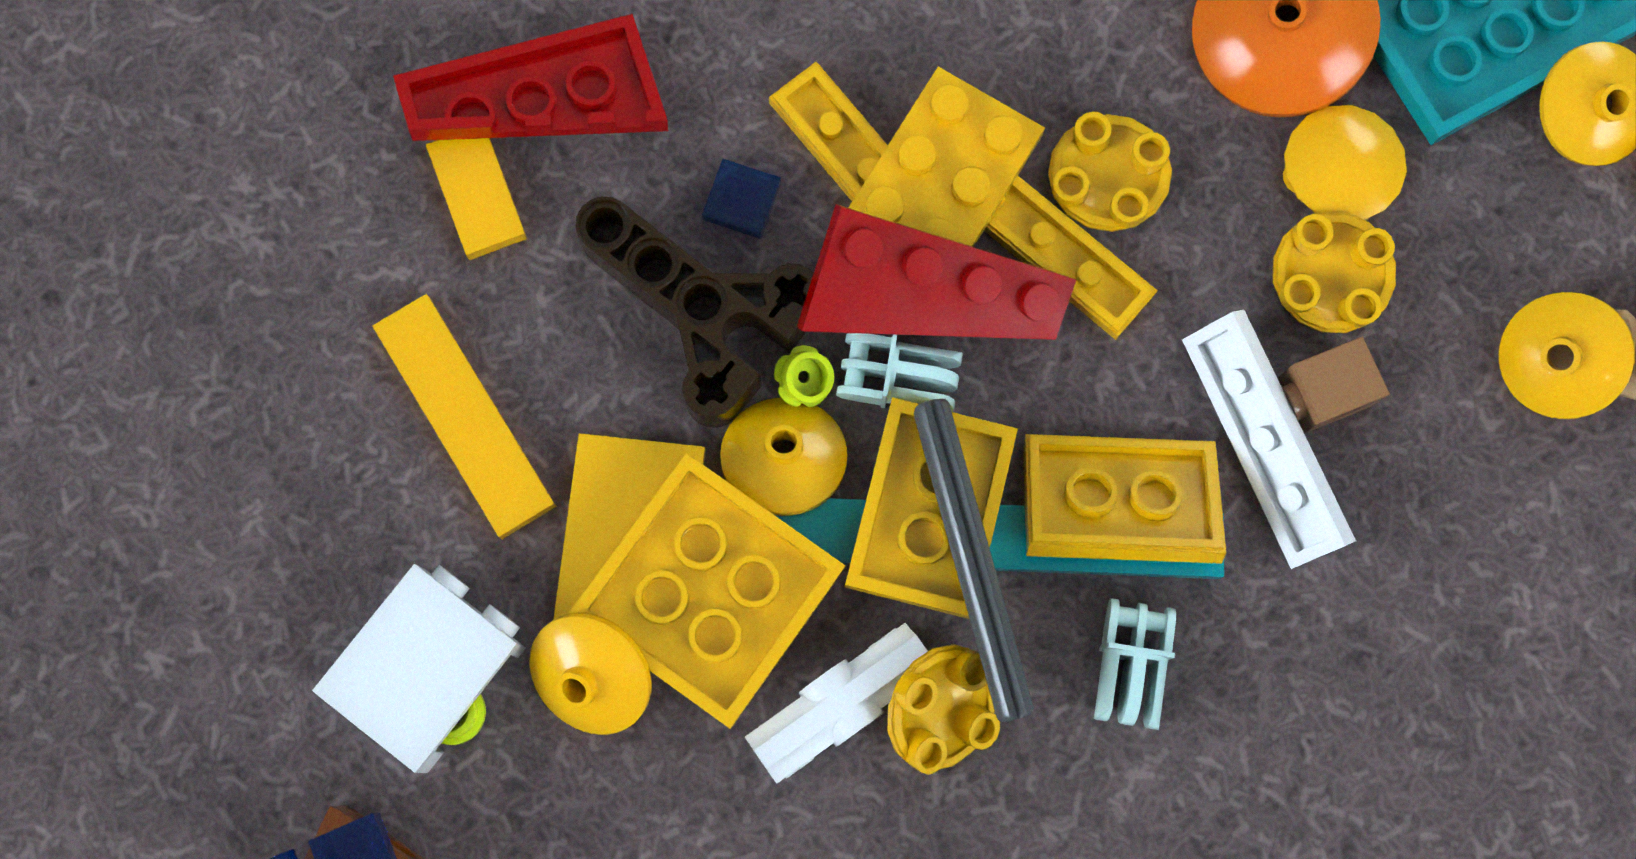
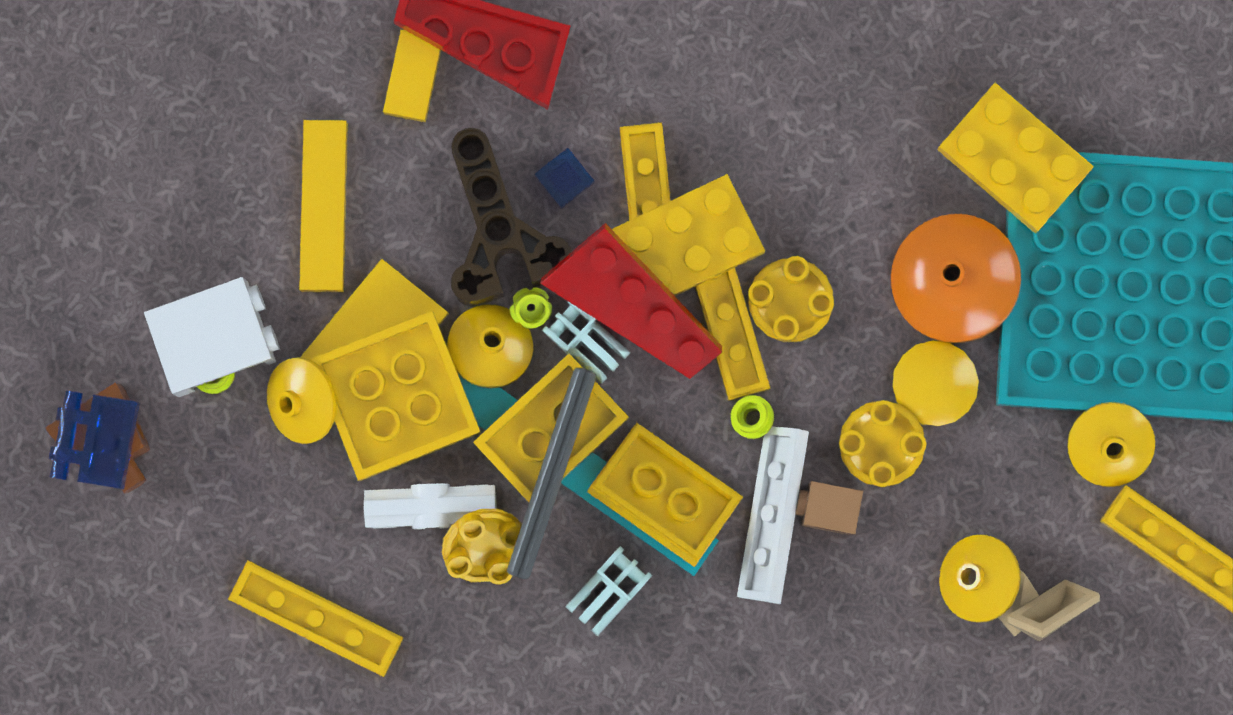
camera: 35 degrees right, 5 degrees up
none -> neon yellow plate [731,395,774,439]

